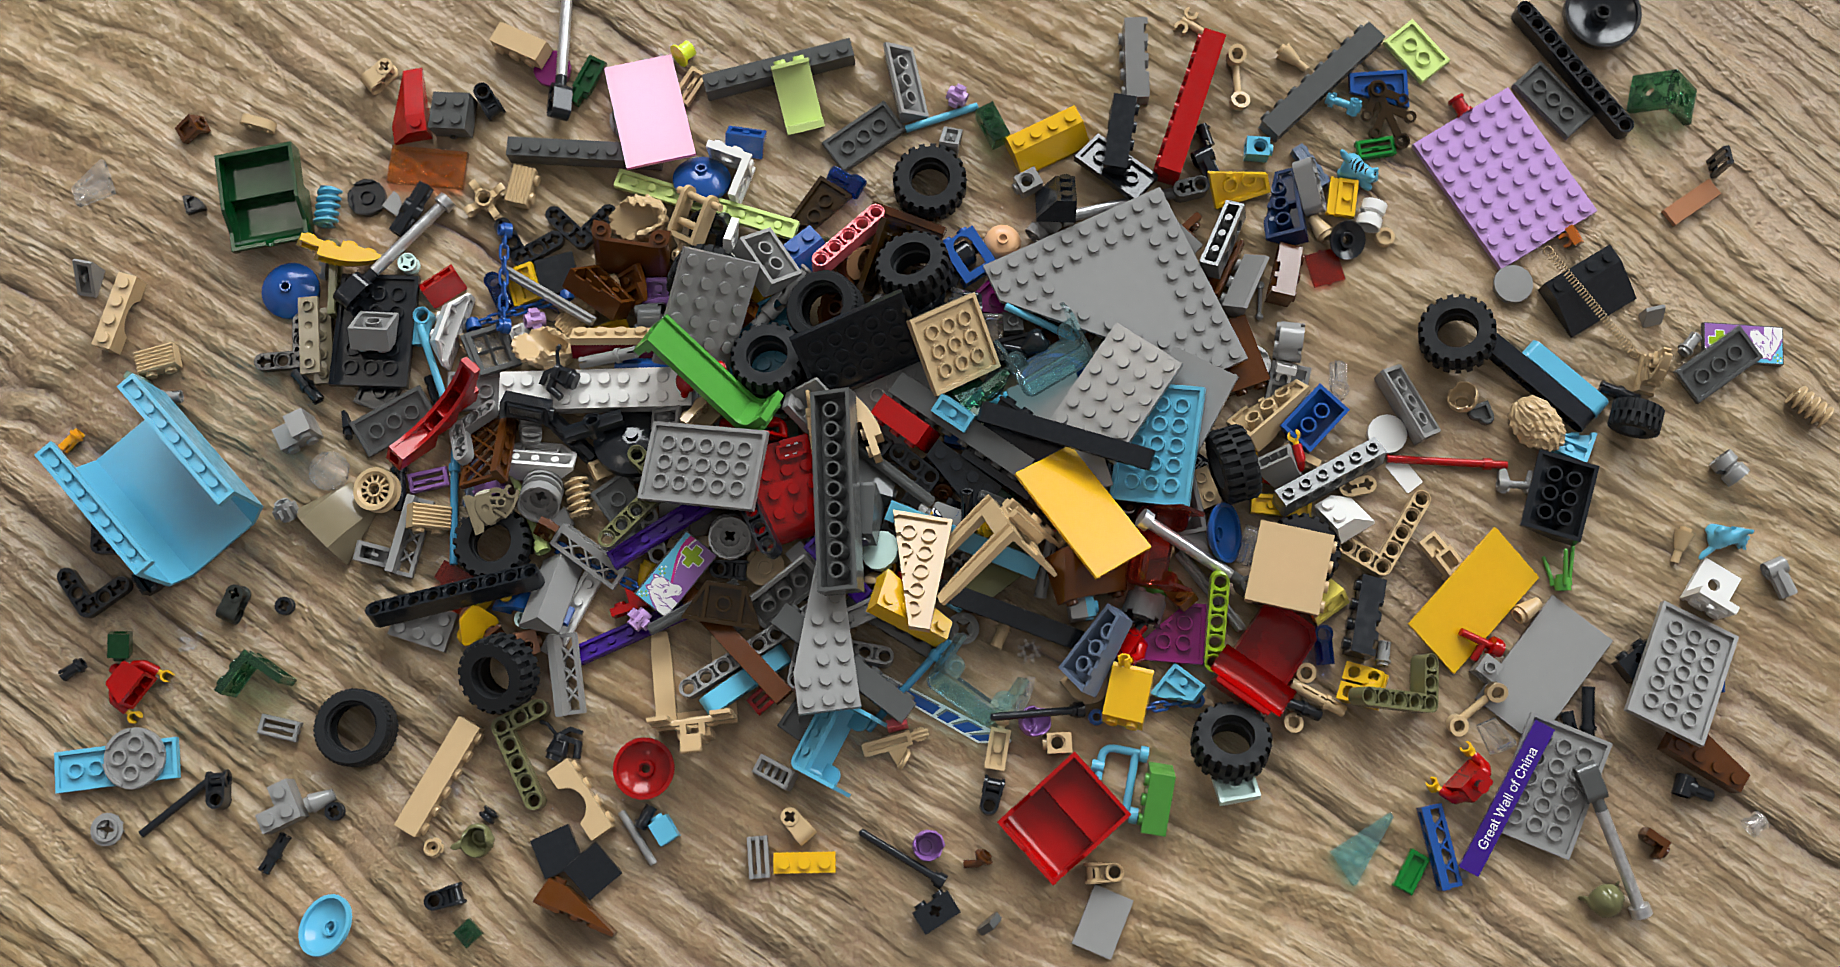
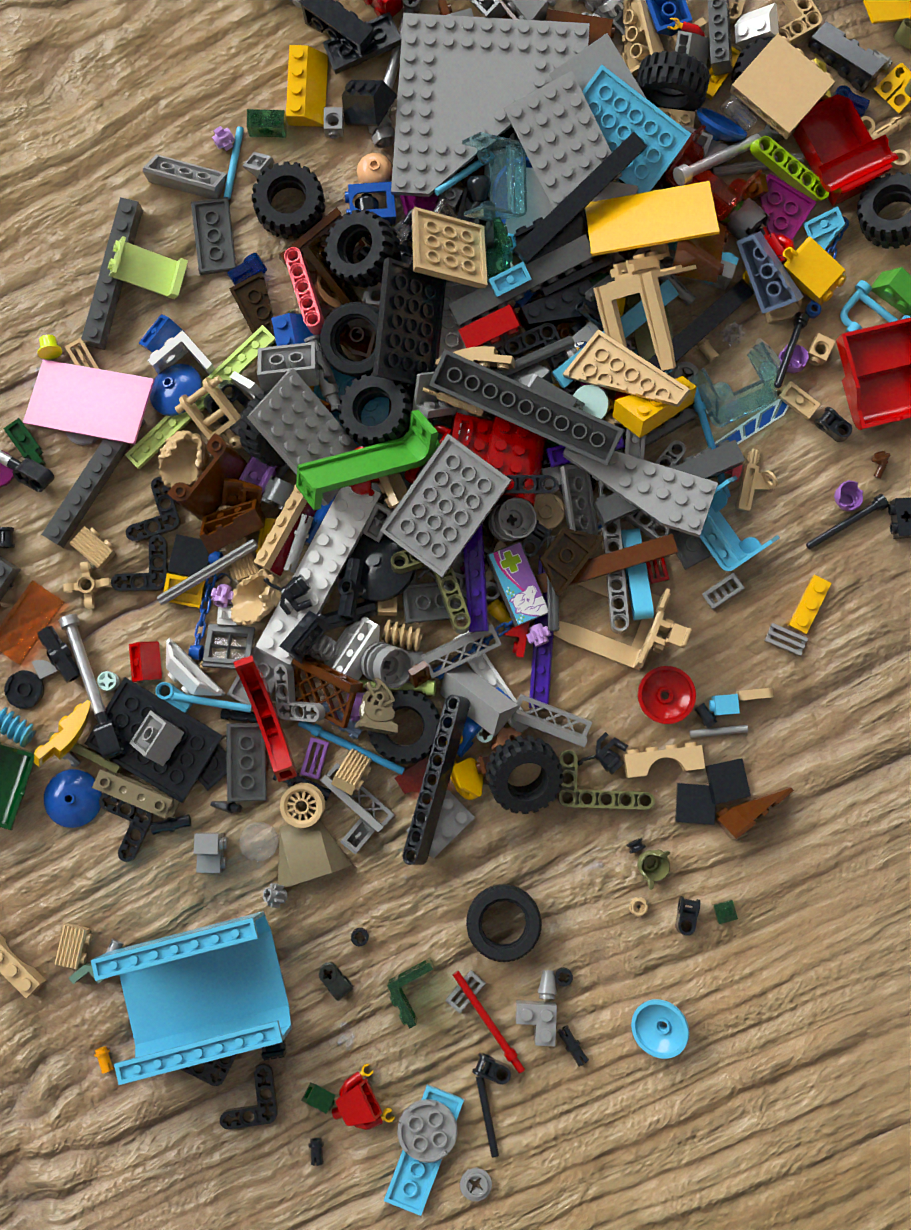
camera: 65 degrees left, 5 degrees up
tan brick [394,716,485,837] -> none
clear blue piece [484,272,514,312] -> none
blue piece [496,222,513,334] -> none
tan piece [780,807,817,846] -> none
black pin [1285,698,1323,721] -> none
none -> red bar [452,970,525,1074]
none -> tan beam [736,688,774,701]

